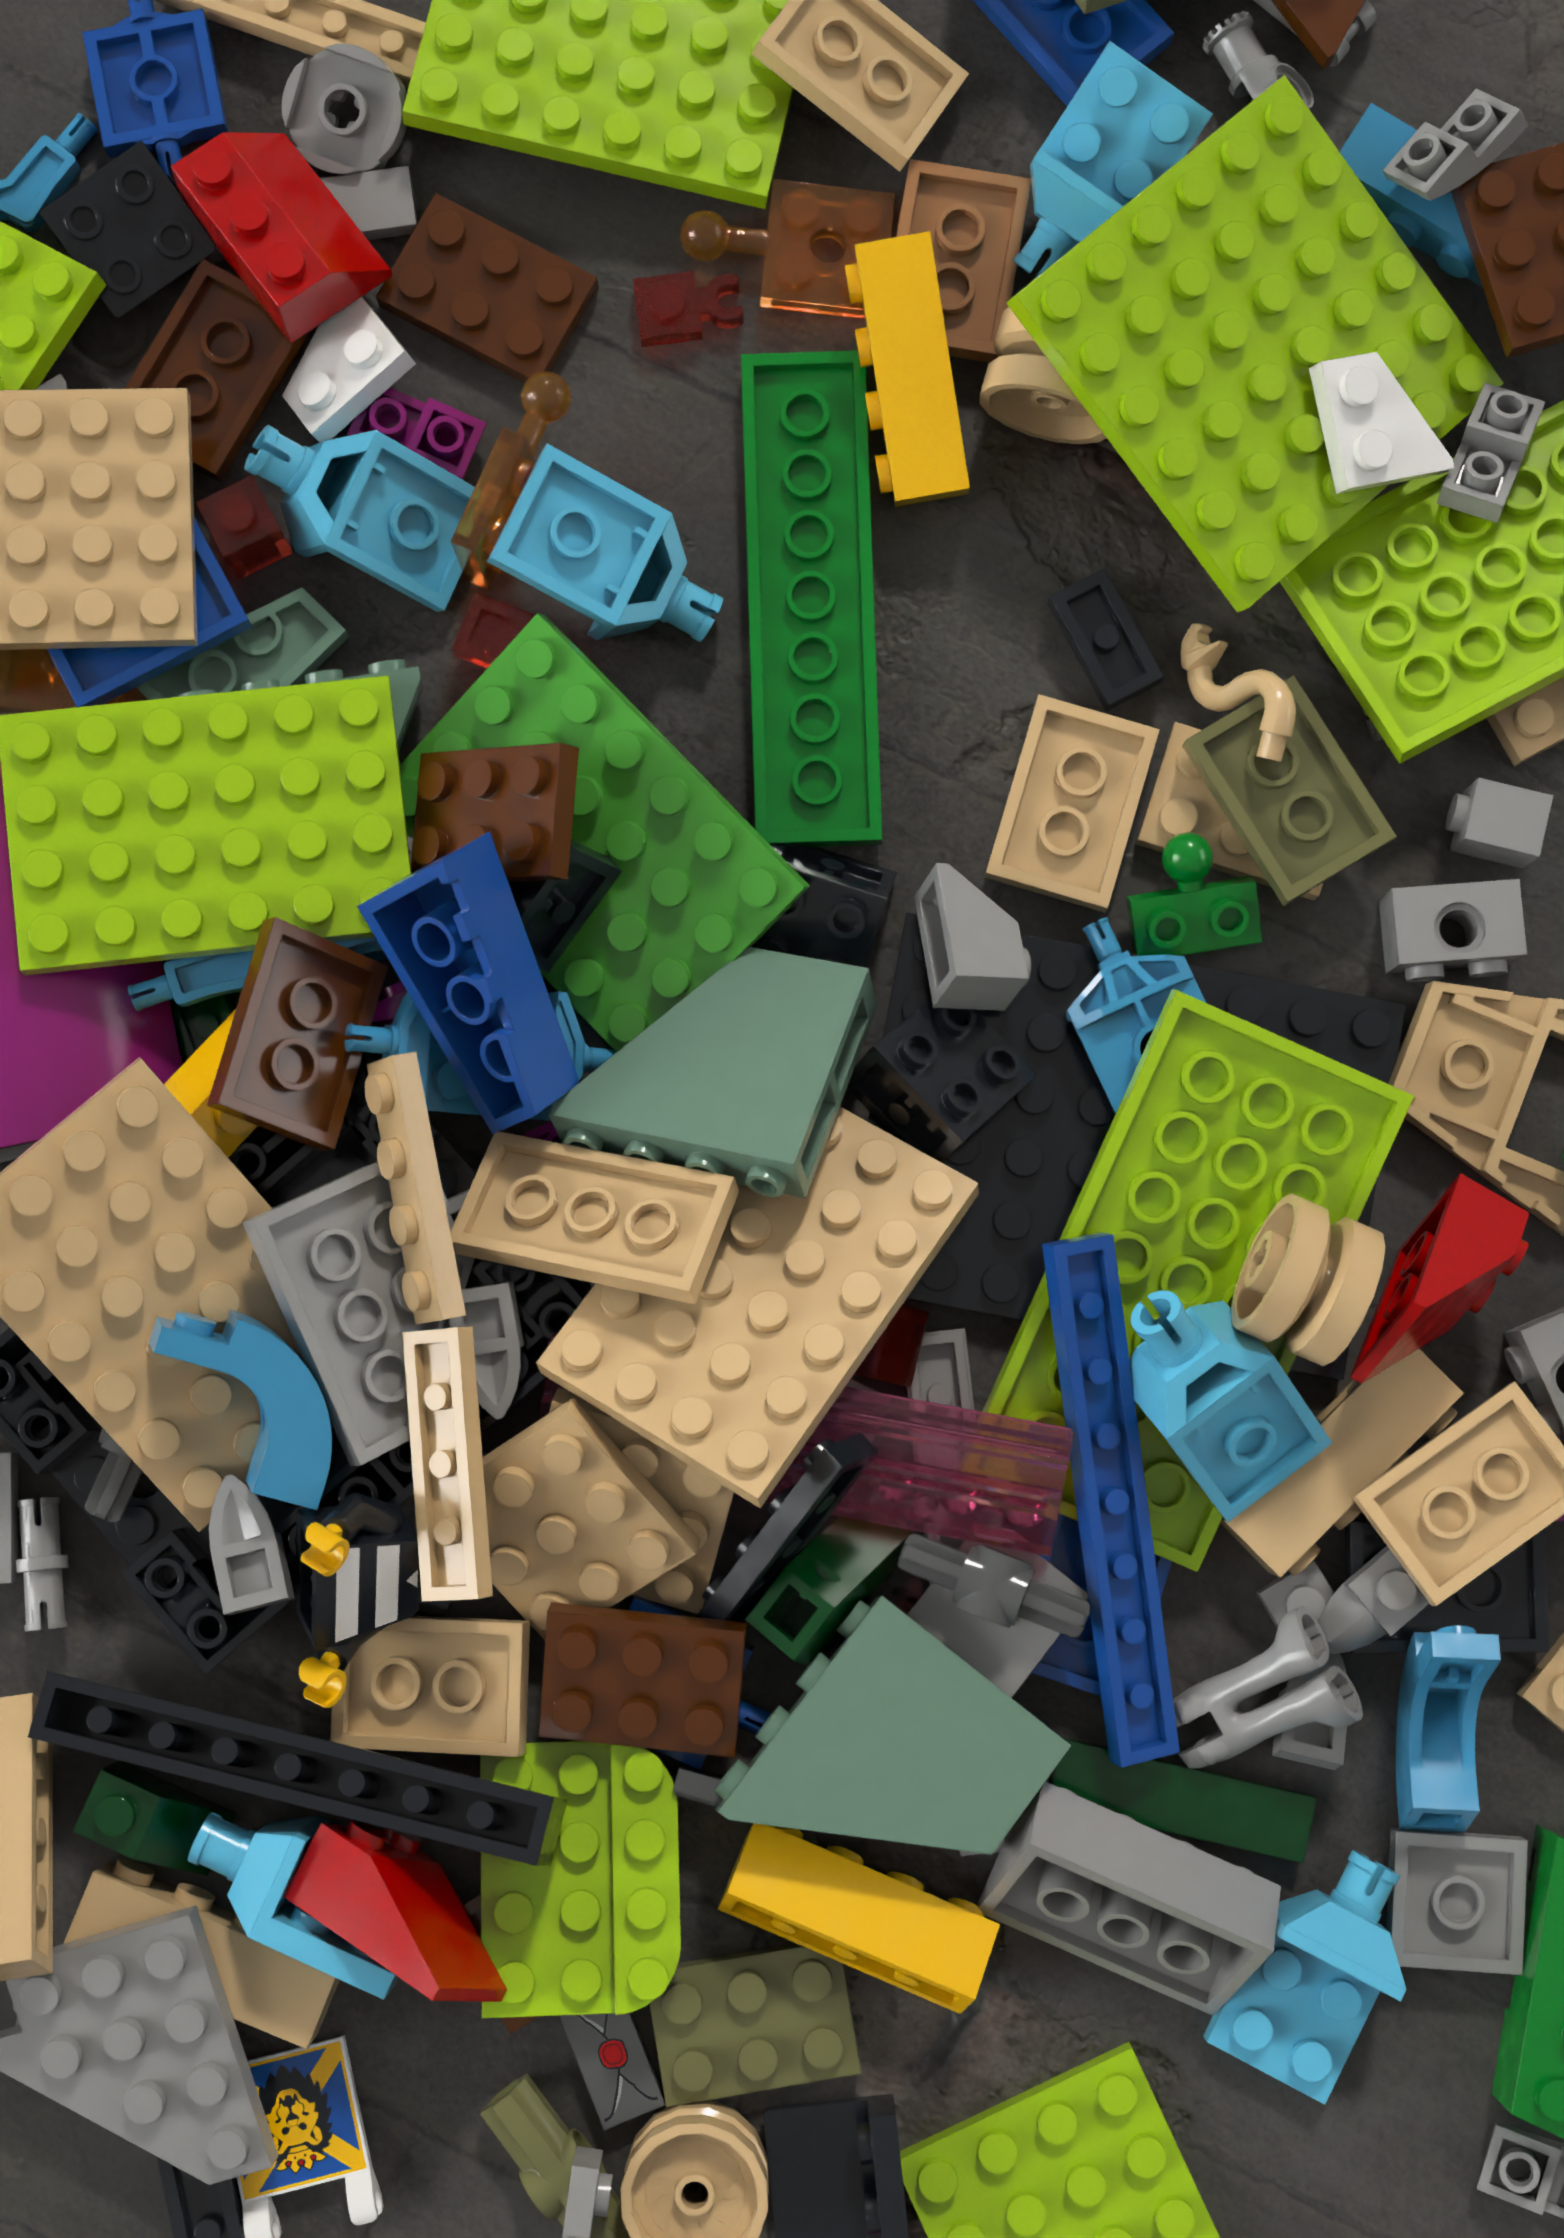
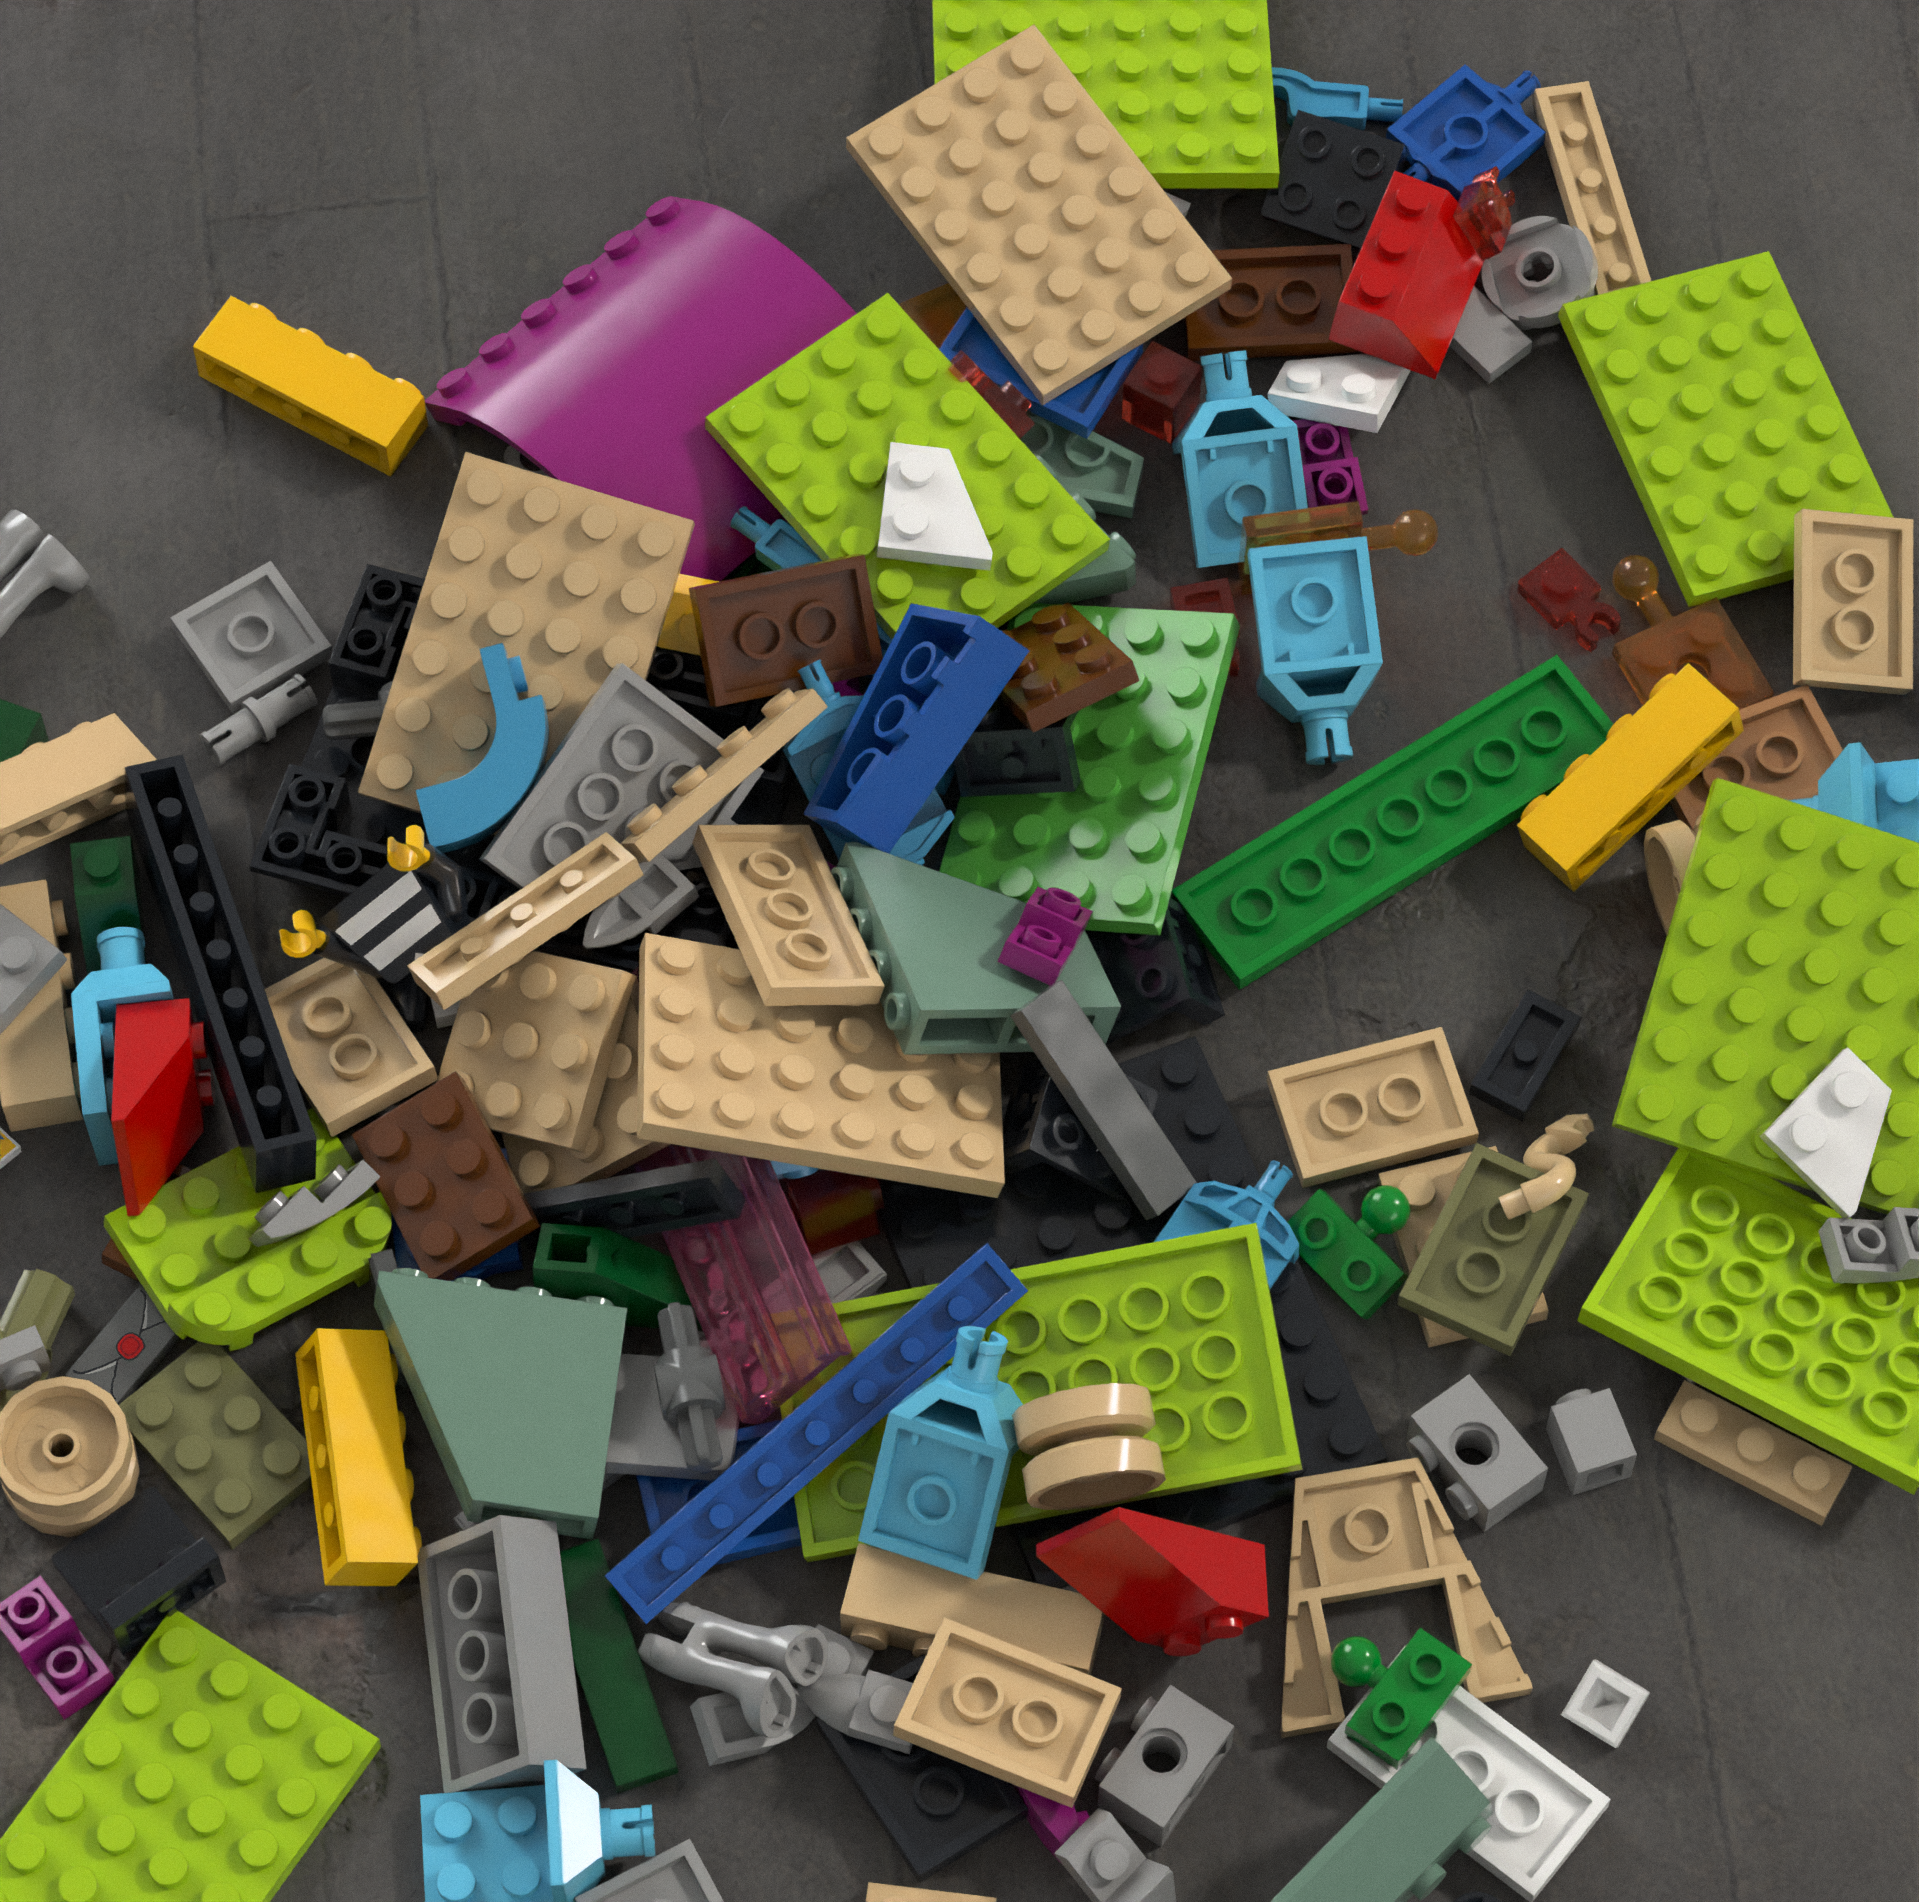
camera: 55 degrees right, 20 degrees down
light grey plate [209,1474,295,1615] -> none
reddish brown plate [376,193,599,391] -> none
light grey slope [914,863,1031,1011] -> none
dark azure arch [1396,1625,1501,1833] -> none
none -> light grey slope [248,1160,380,1247]
none -> white wing [877,442,993,571]
none -> clear red plate [948,350,1035,439]
none -> magenta slope [997,887,1093,985]
none -> dark grey tile [1010,980,1197,1221]
none -> clear red plate [1453,166,1515,261]

